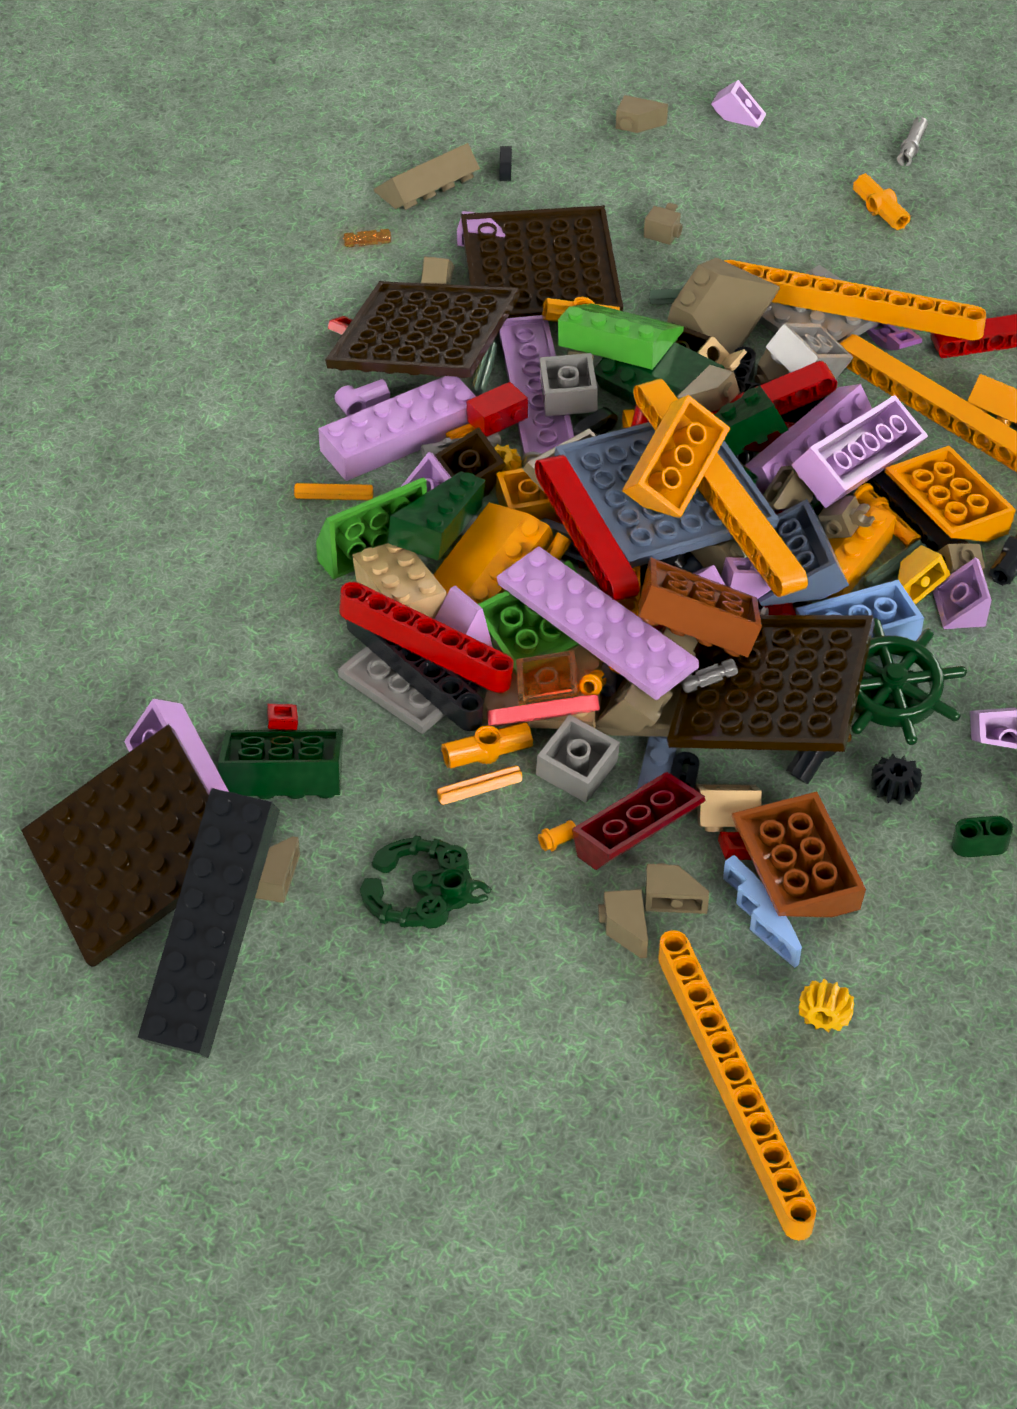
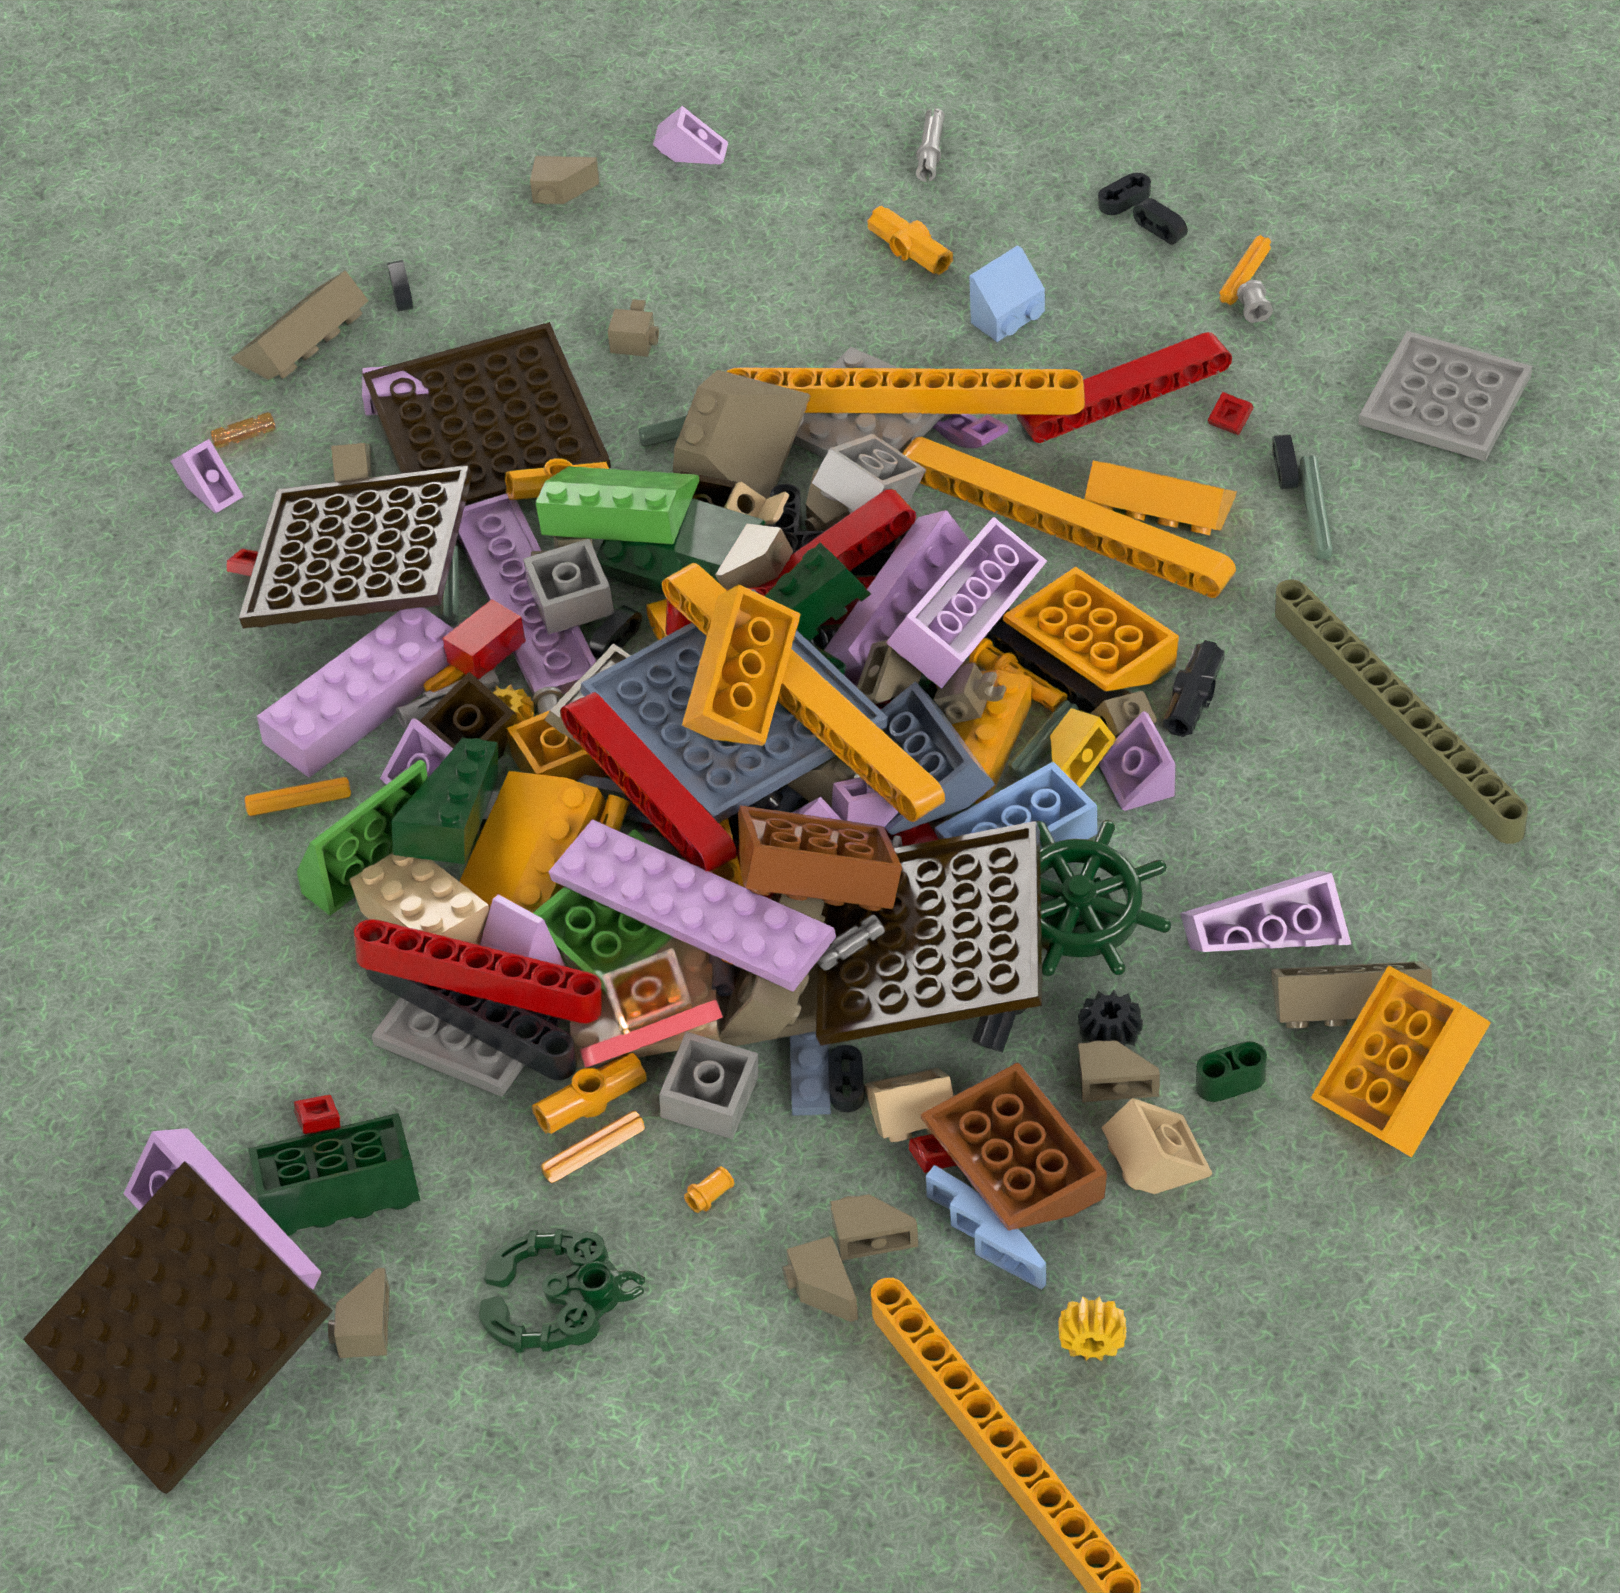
camera: 10 degrees left, 0 degrees up
black brick [138,788,280,1058] -> none
lavender piece [334,379,390,416] -> none
dark red slope [572,772,706,870] -> none
light orange pin [579,670,607,696] -> none
none -> lavender slope [171,439,244,513]
none -> light blue slope [969,245,1045,342]
none -> dark tan slope [1078,1041,1160,1102]
none -> tan slope [1101,1098,1213,1194]

